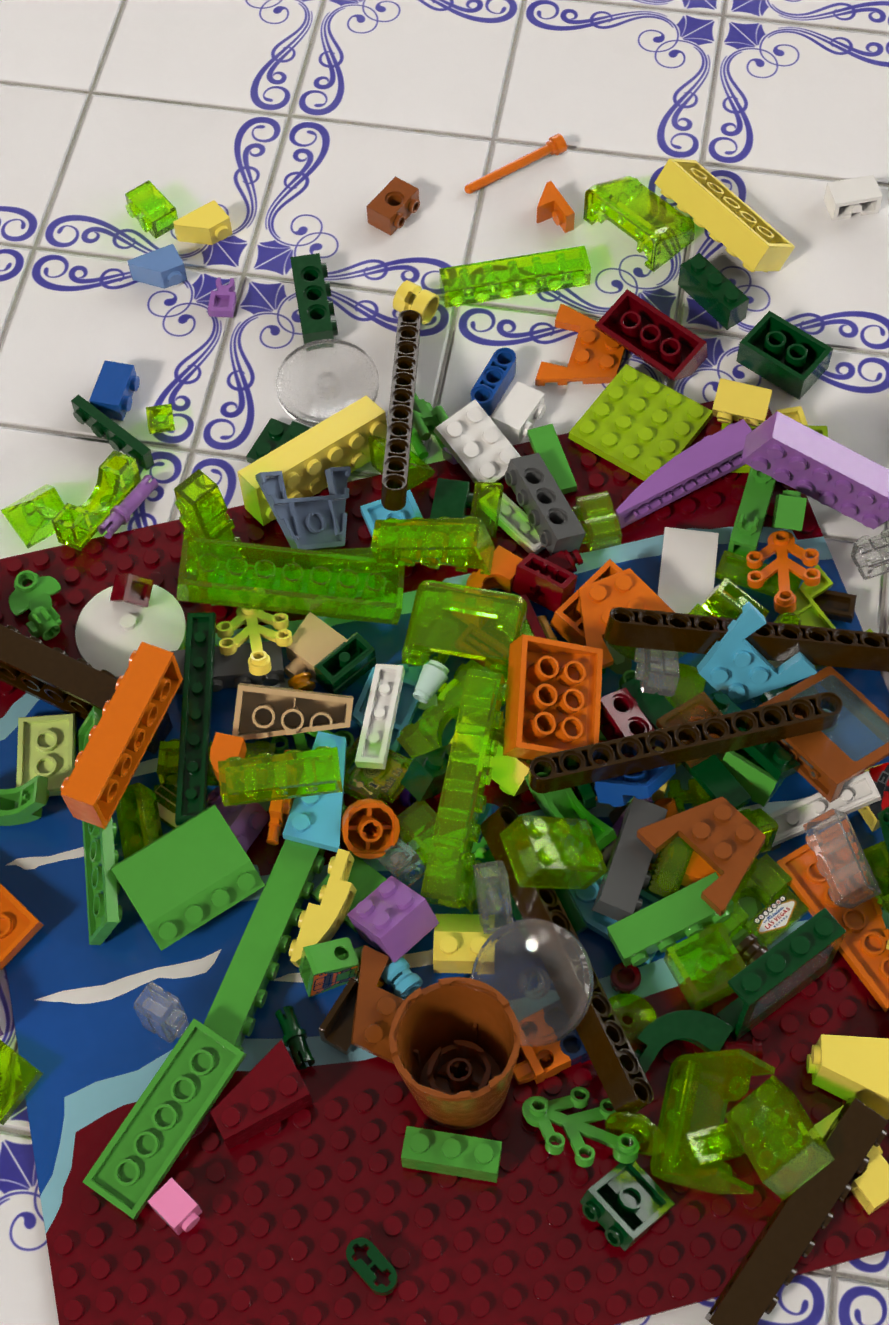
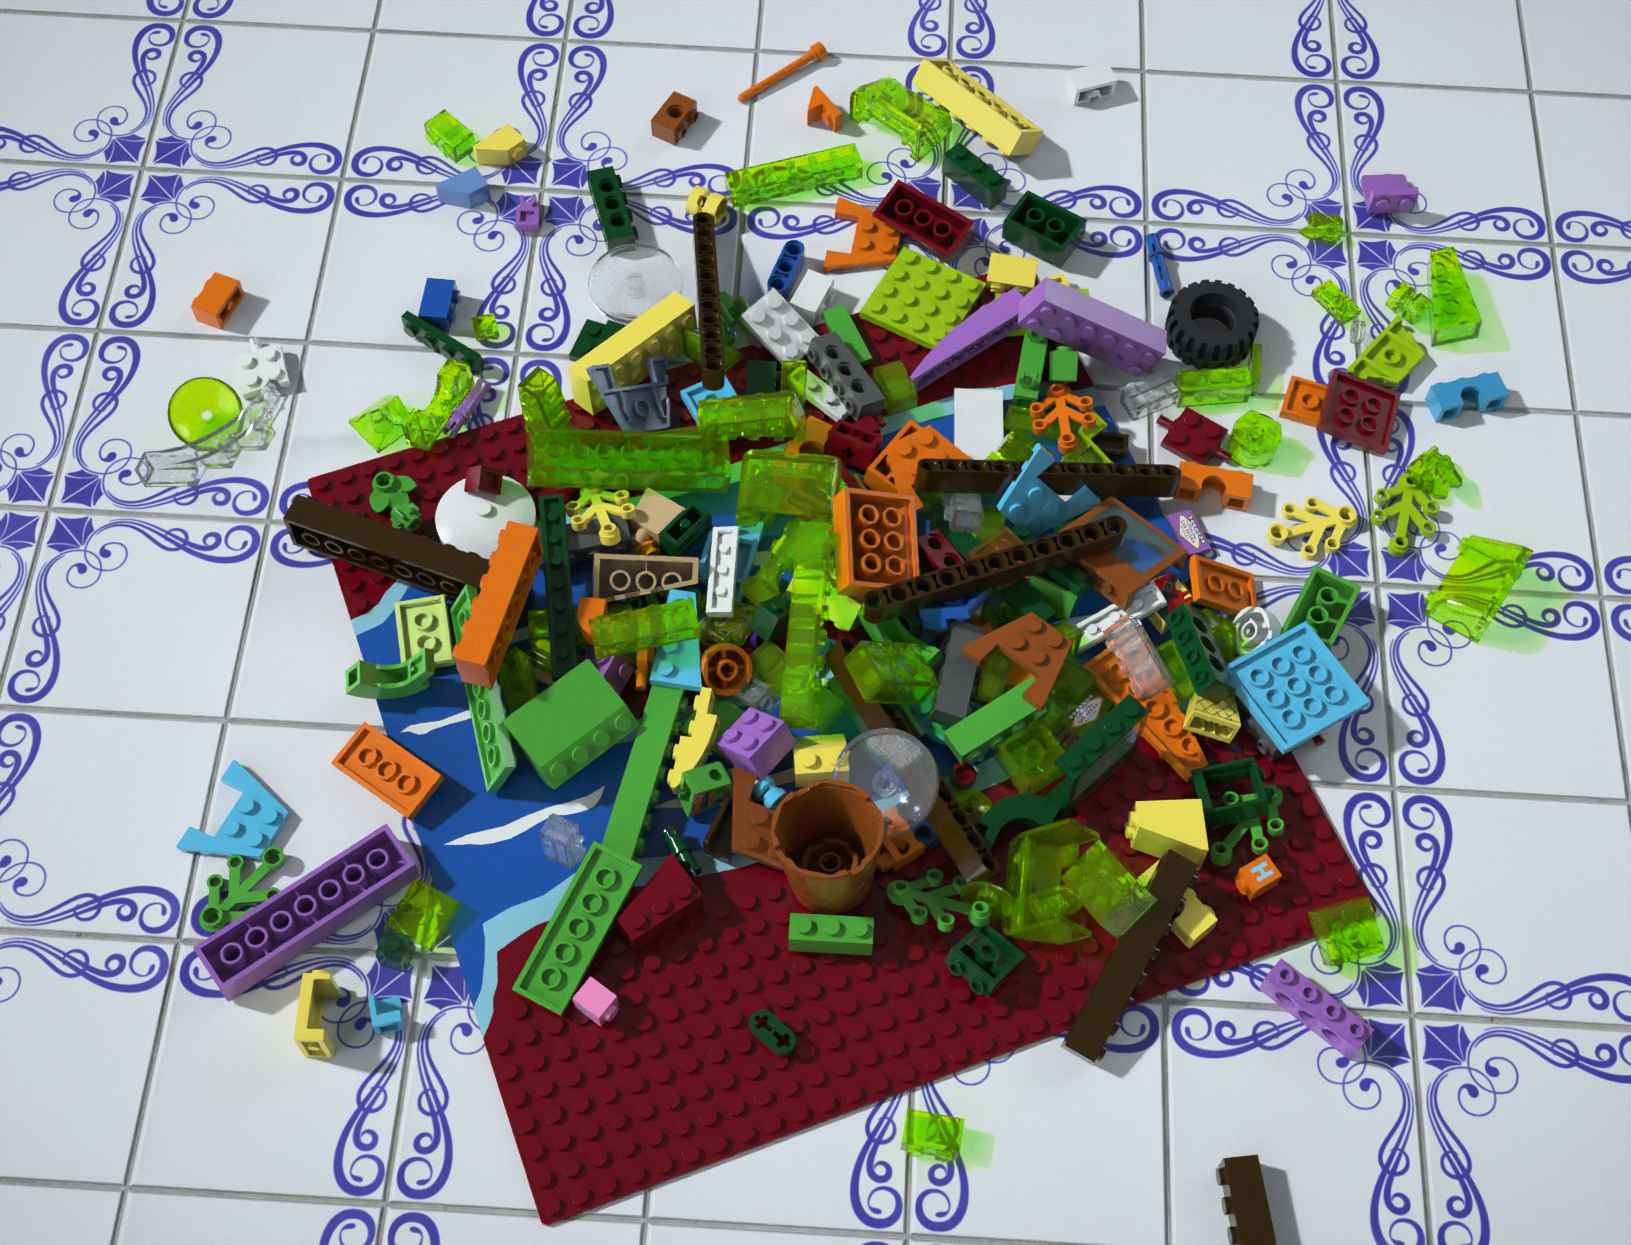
camera: 10 degrees left, 0 degrees up
light aqua cone [412,660,449,704] -> none
clear brick [473,861,514,935] -> none

